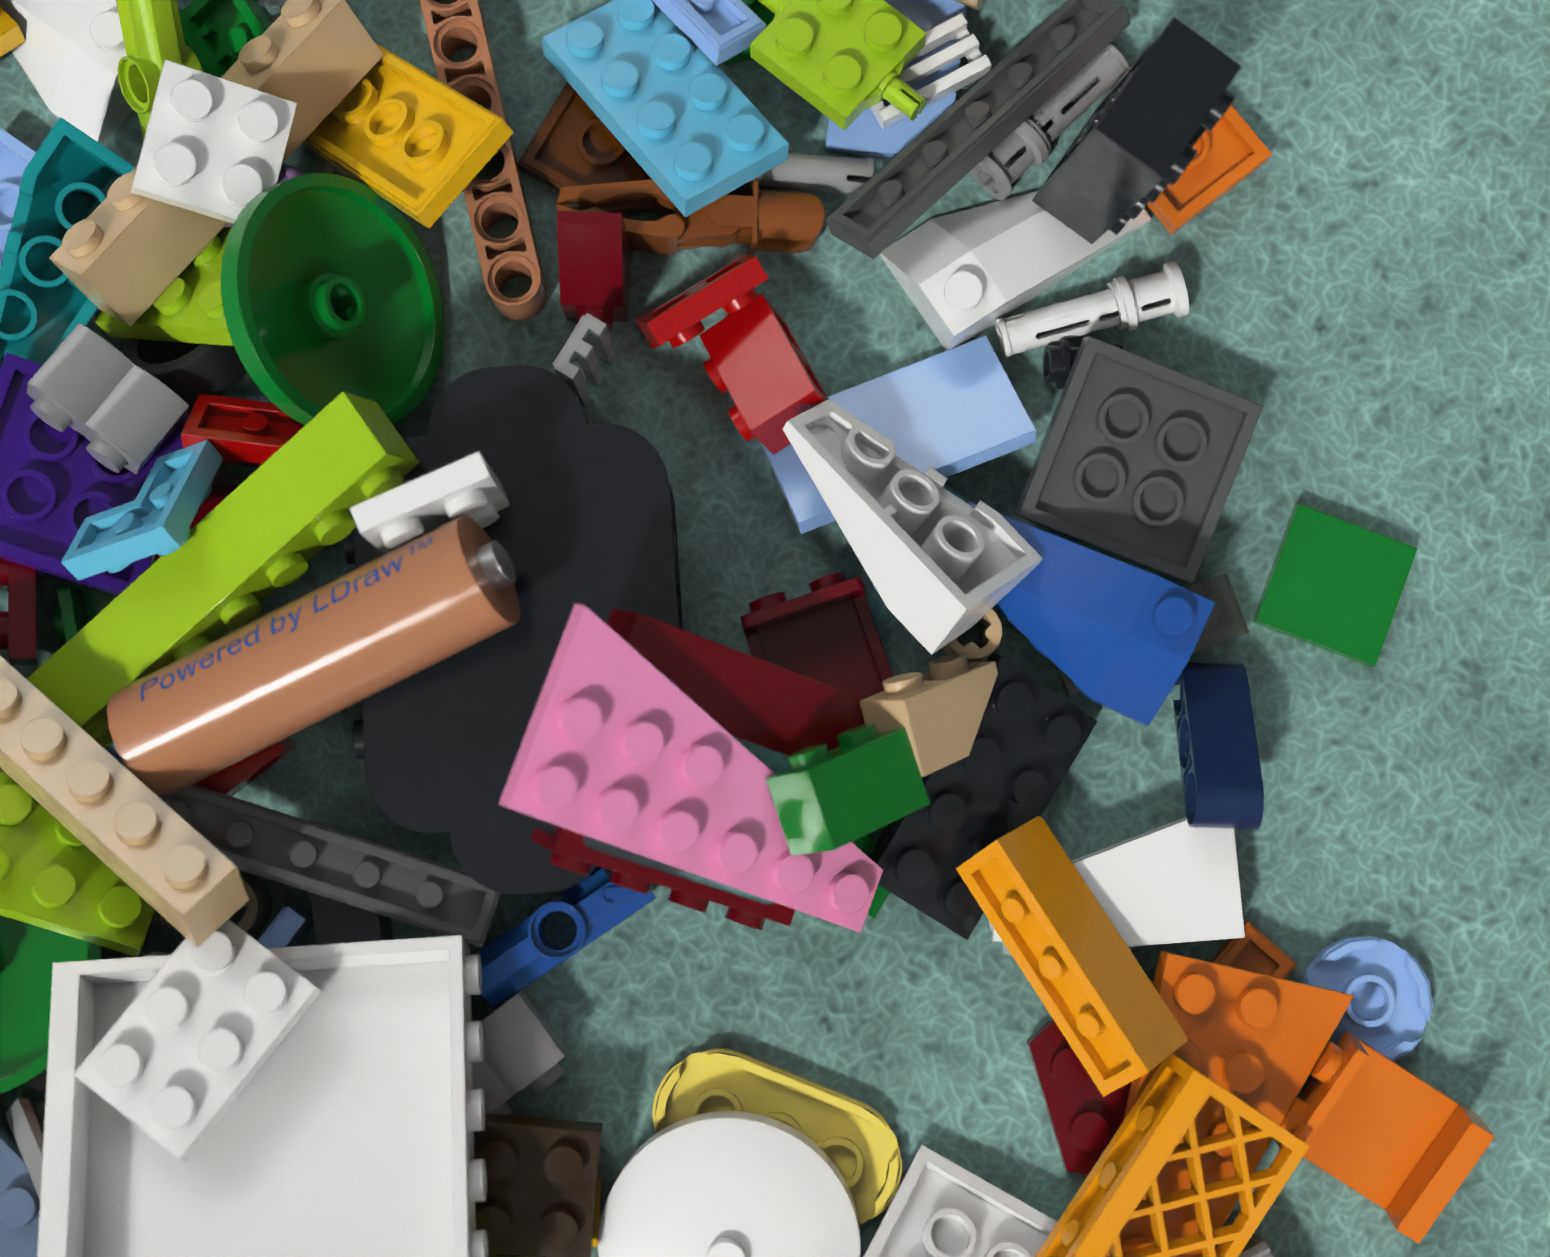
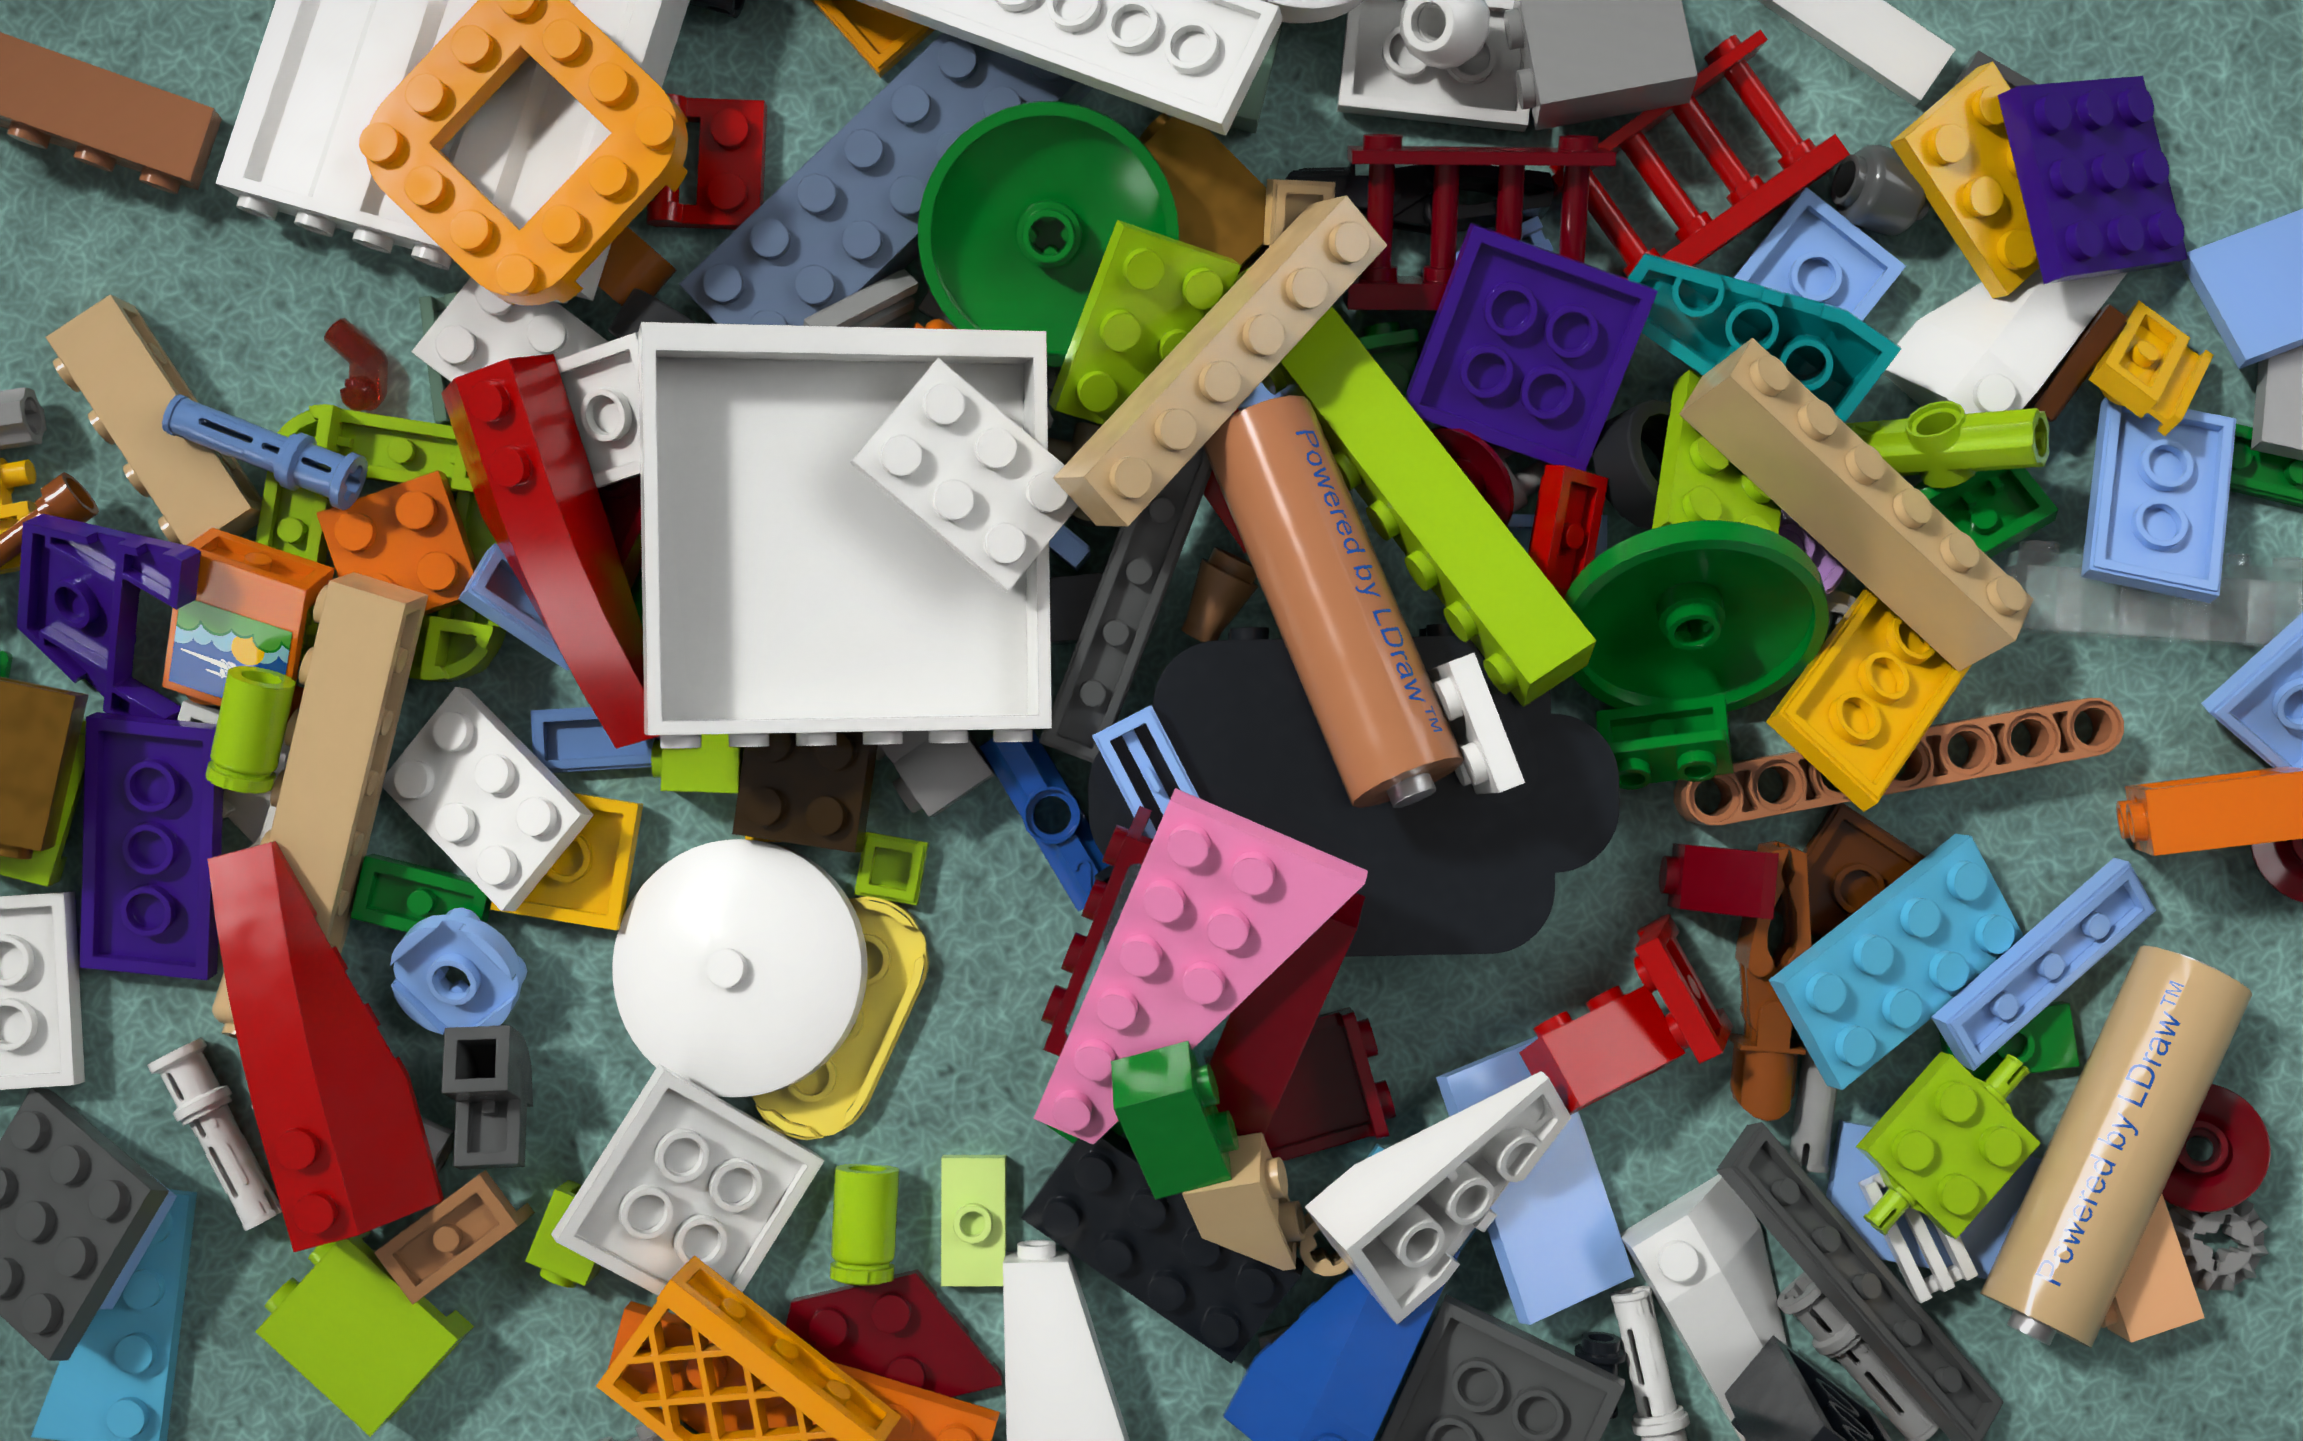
camera: 90 degrees right, 5 degrees up
light grey brick [27,323,189,475] -> none
medium azure plate [61,439,224,581] -> none
white plate [131,60,297,224] -> none
light grey tile [553,313,616,407] -> none
light orange panel [956,816,1187,1097] -> none
none -> lime piece [830,1164,900,1286]
none -> lime tile [854,832,929,905]
none -> yellowish green plate [941,1155,1007,1286]
none -> light blue tile [1092,705,1199,839]
none -> medium nougat cone [1181,547,1259,642]
none -> green bracket [1596,694,1734,790]

